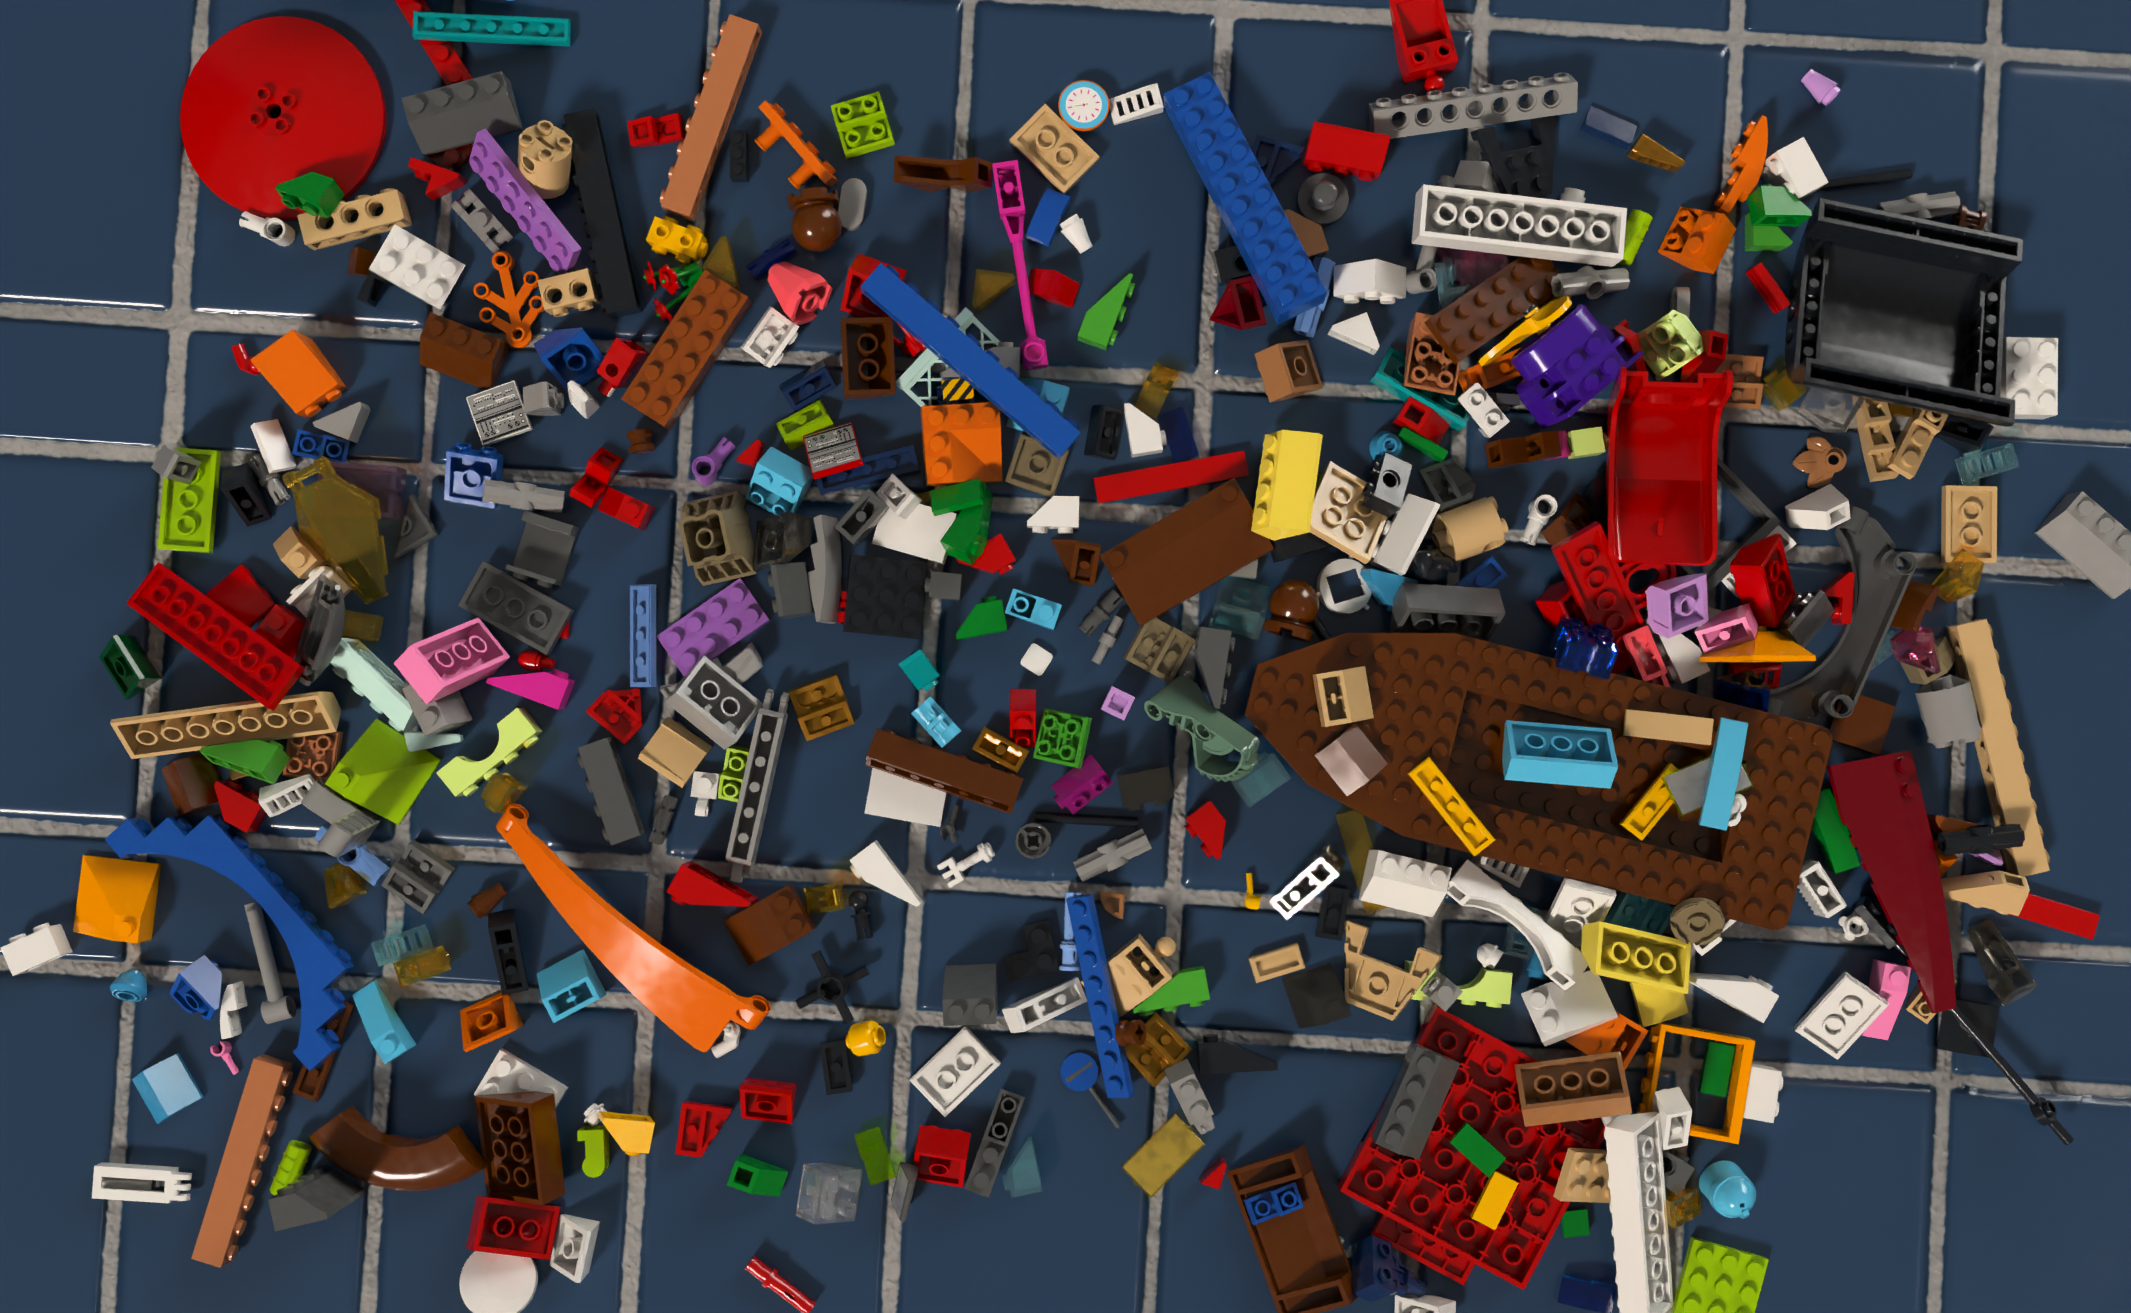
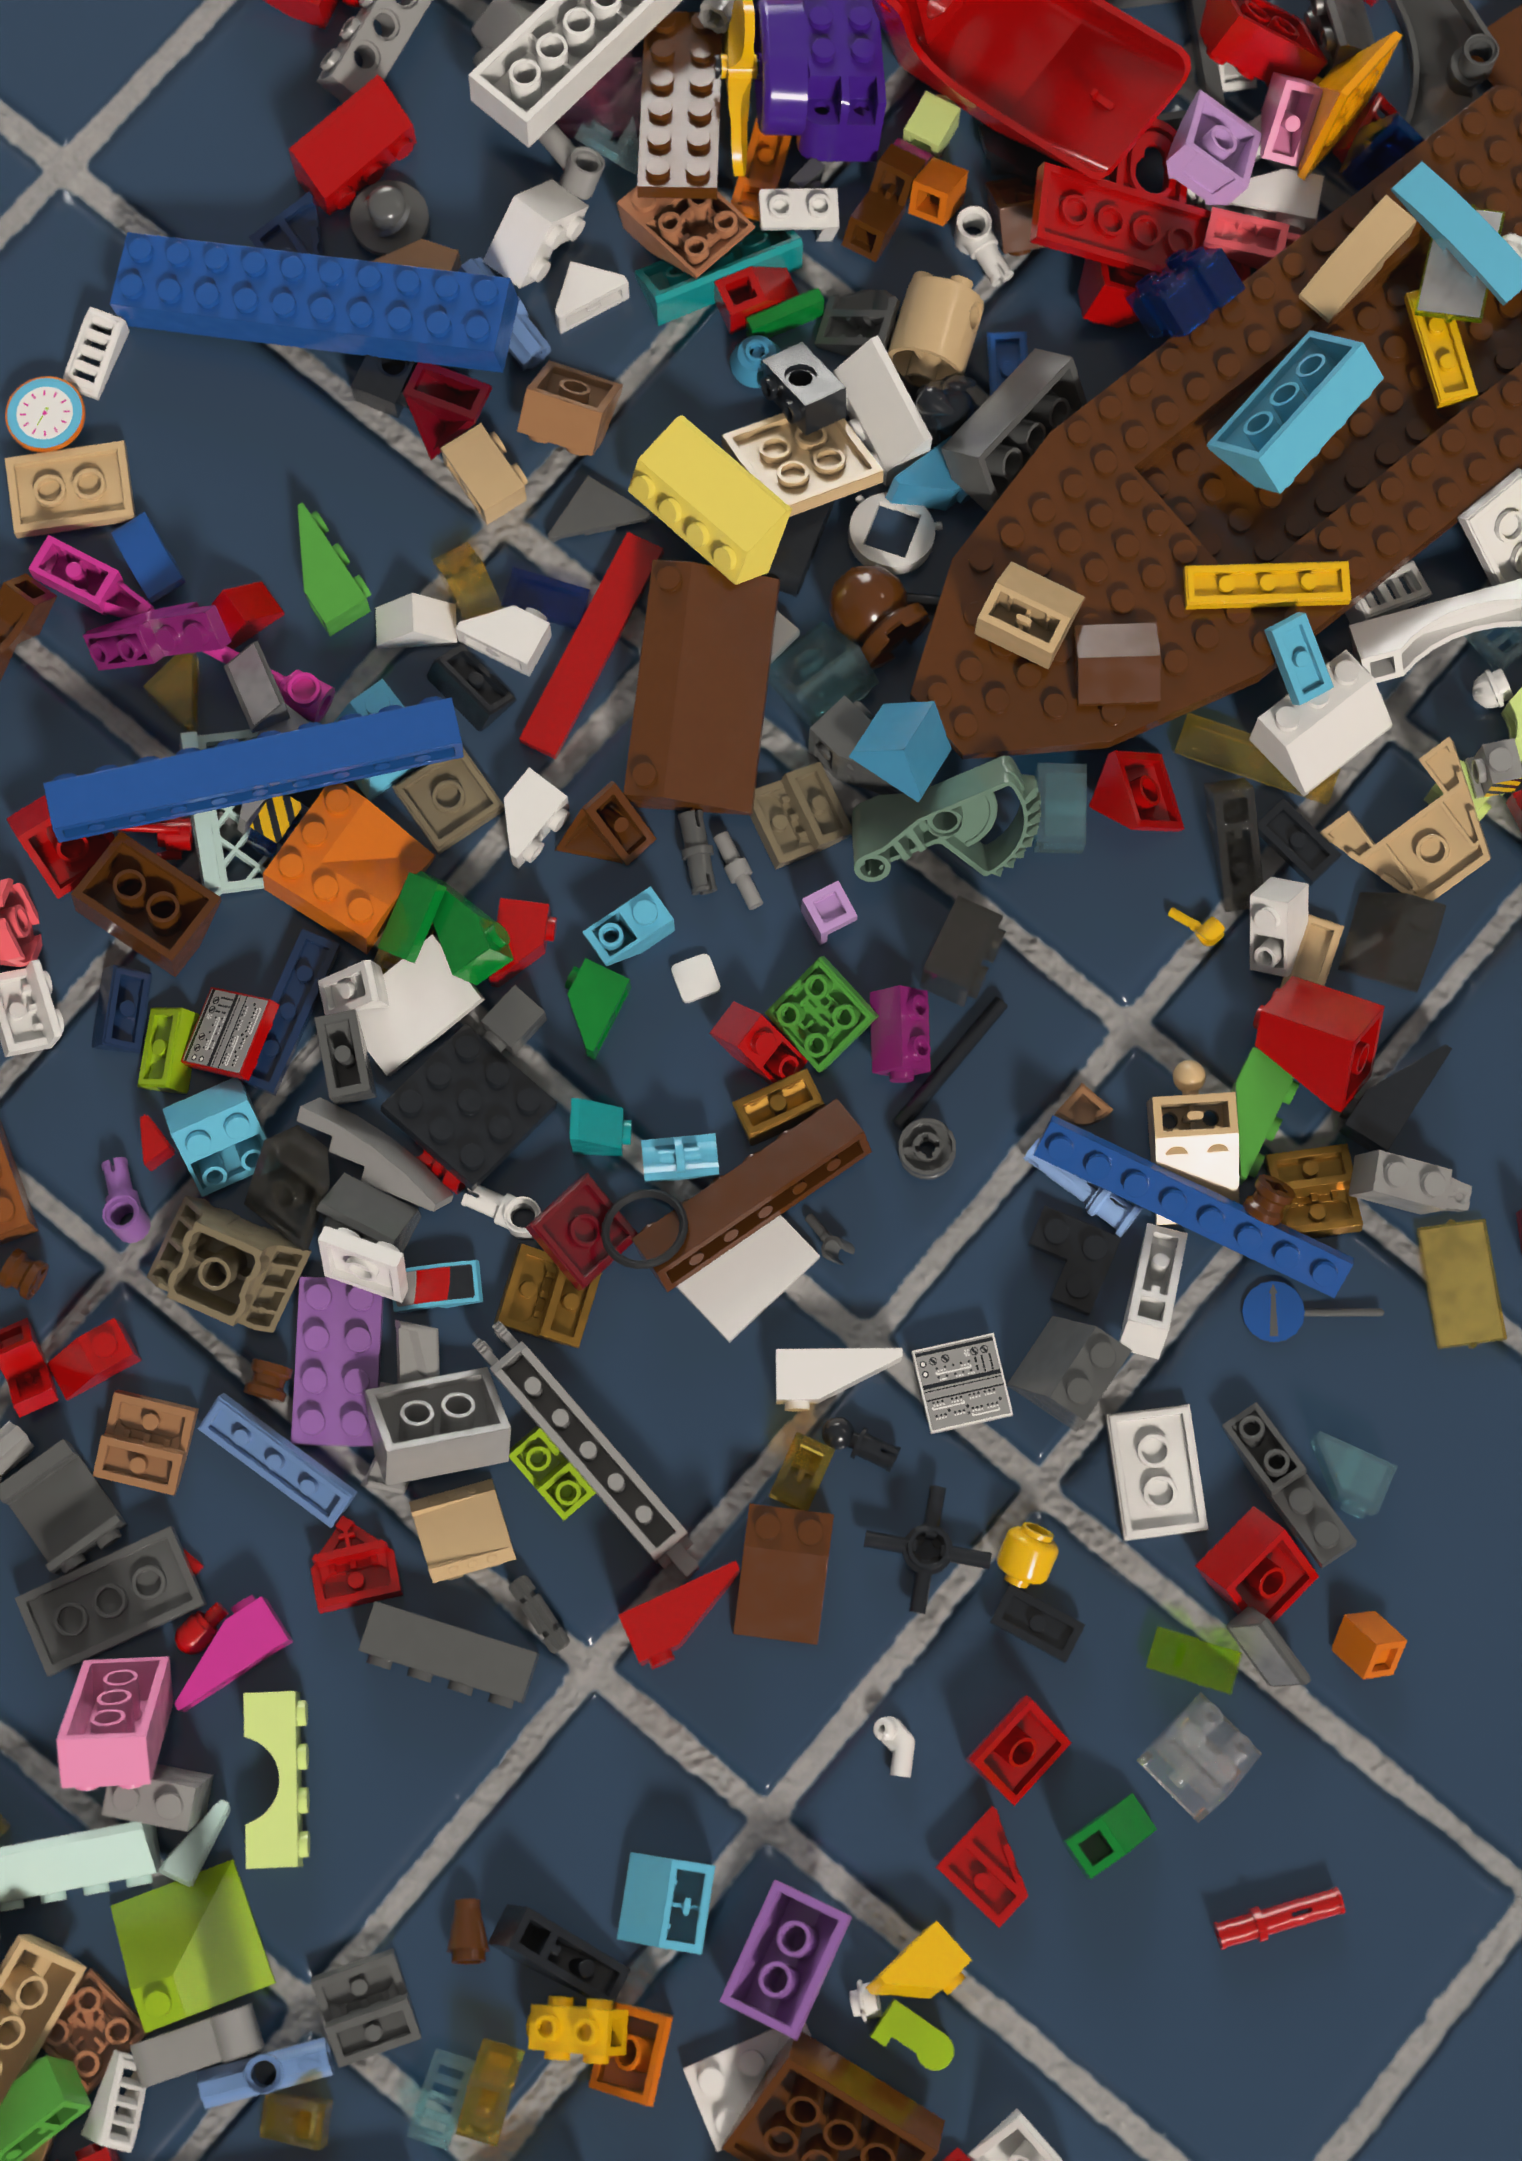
camera: 55 degrees left, 10 degrees down
clear yellow slope [480,772,527,813] -> none
orange panel [496,803,771,1052] -> none
white plate [690,771,721,817] -> none
white hinge [937,842,995,888] -> none
white cone [1059,214,1093,254] -> none
light grey piece [1073,828,1152,882] -> none
red slope [1184,799,1226,860] -> none
none -> magenta slope [82,601,232,671]
none -> medium nougat slope [93,1389,199,1496]
none -> flat silver slope [224,641,290,734]
none -> reddish brown wheel [243,1359,293,1403]
none -> white plate [318,1226,408,1303]
none -> white slope [376,593,458,648]
none -> slope [393,1260,483,1313]
none -> tan brick [441,423,528,525]
none -> white pin [461,1185,541,1240]
none -> dark red tile [525,1173,638,1291]
none -> yellow brick [526,1995,629,2064]
none -> dark grey tile [548,476,650,542]
none -> black tyre [601,1189,688,1269]
none -> medium lavender slope [719,1880,852,2040]
none -> dark azure slope [849,701,952,802]
none -> orange brick [908,157,969,227]
none -> light grey tile [911,1333,1013,1434]
none -> red slope [1089,750,1185,832]
none -> white slope [1250,877,1309,977]
none -> red slope [1253,976,1385,1112]
none -> medium azure plate [1264,612,1334,705]
none -> orange panel [1332,1611,1407,1679]

